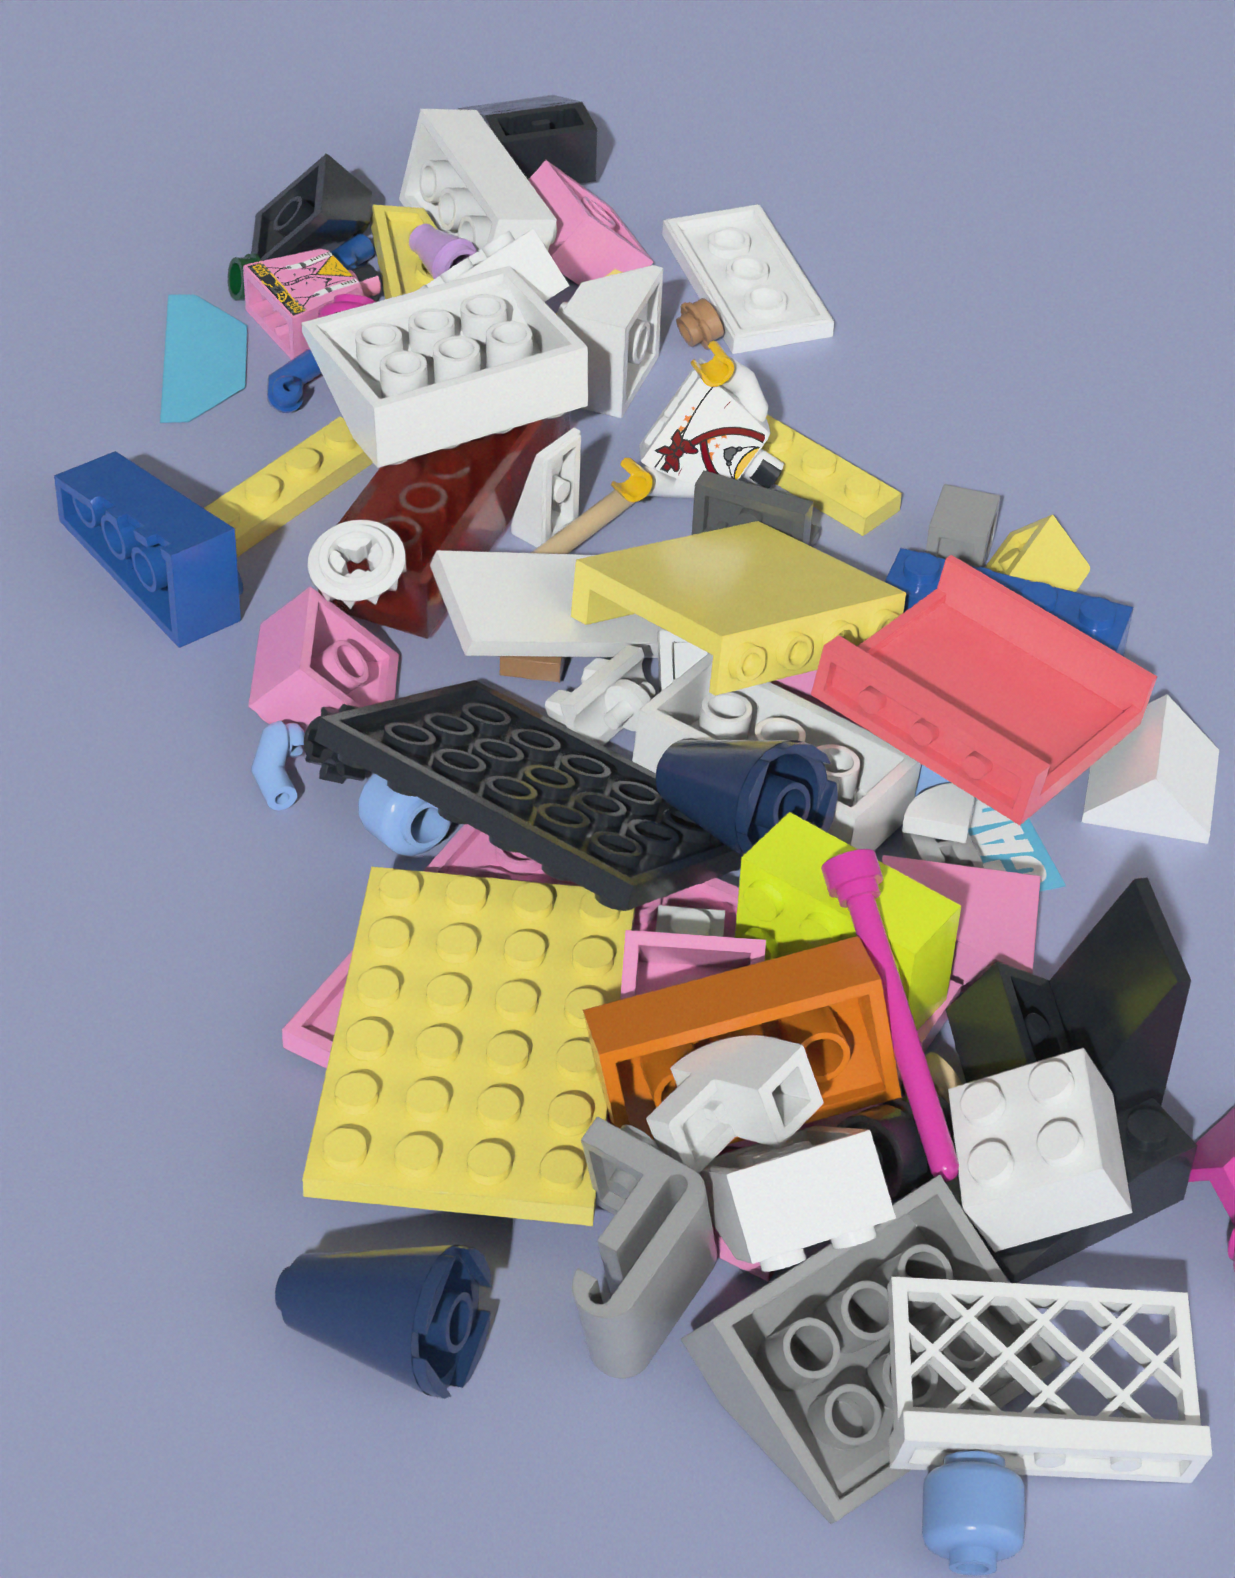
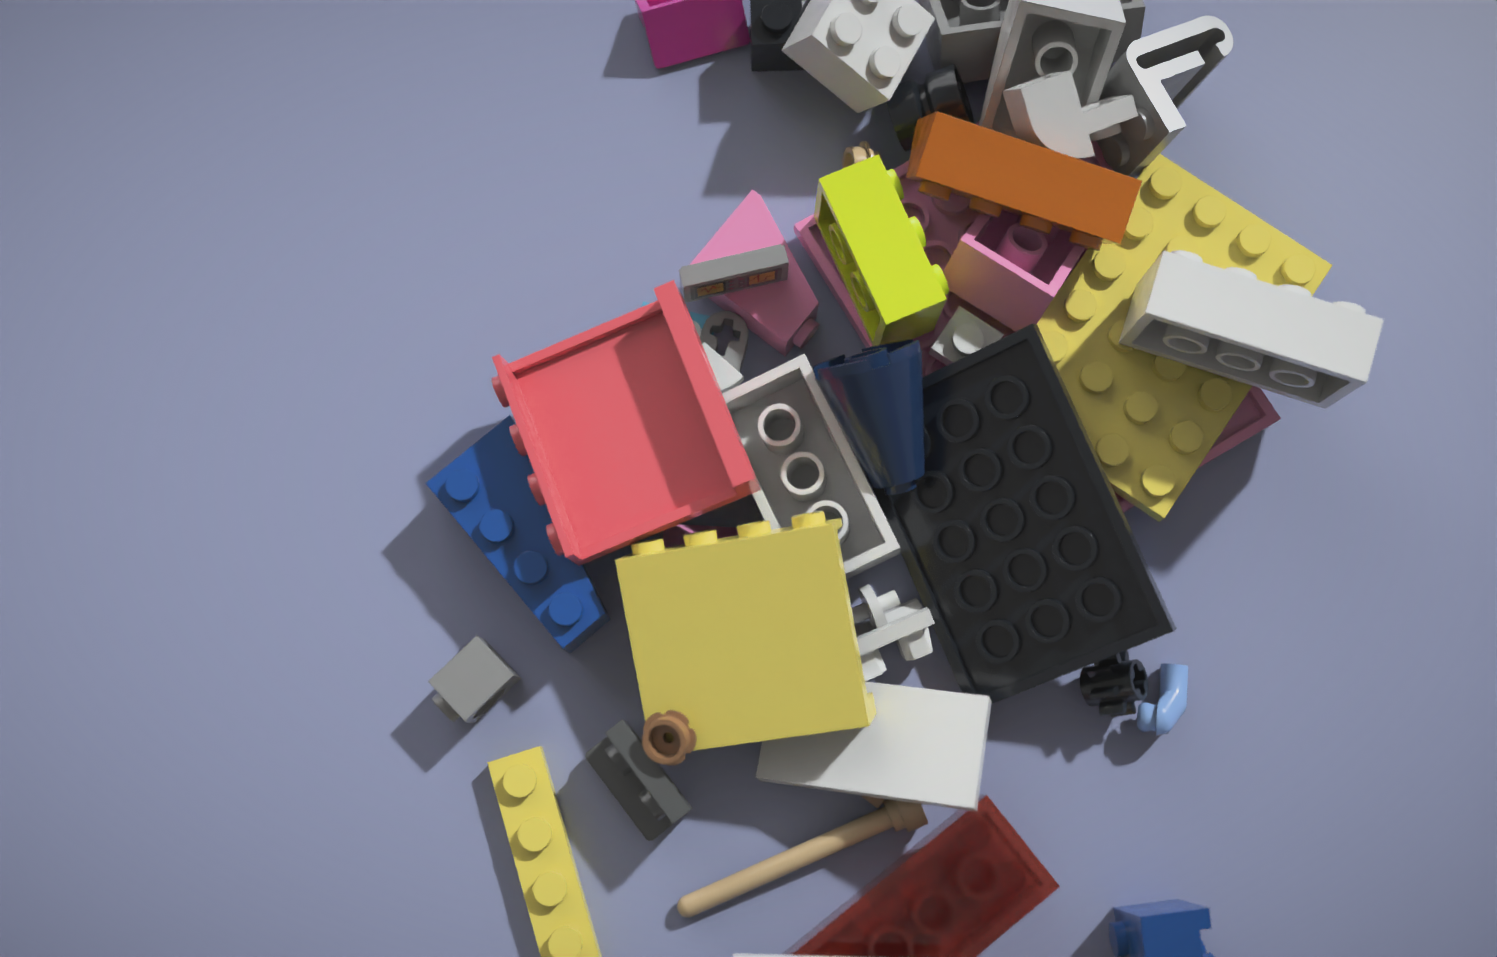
camera: 150 degrees left, 35 degrees up
bright pink slope [248,586,399,733] -> none
dark blue cone [275,1244,492,1399] -> none
white gear [308,520,407,609] -> none
white slope [511,428,581,548] -> none
torso [611,341,784,502] -> none
dark pink piece [821,849,959,1182] -> none
black brick [946,961,1071,1083] -> none
light yellow panel [984,514,1090,592] -> none
black slope [1049,877,1191,1115] -> none
white slope [1082,694,1219,844] -> none
none -> medium nougat plate [642,710,696,766]
none -> light grey tile [679,244,789,303]
none -> white brick [1119,250,1384,409]

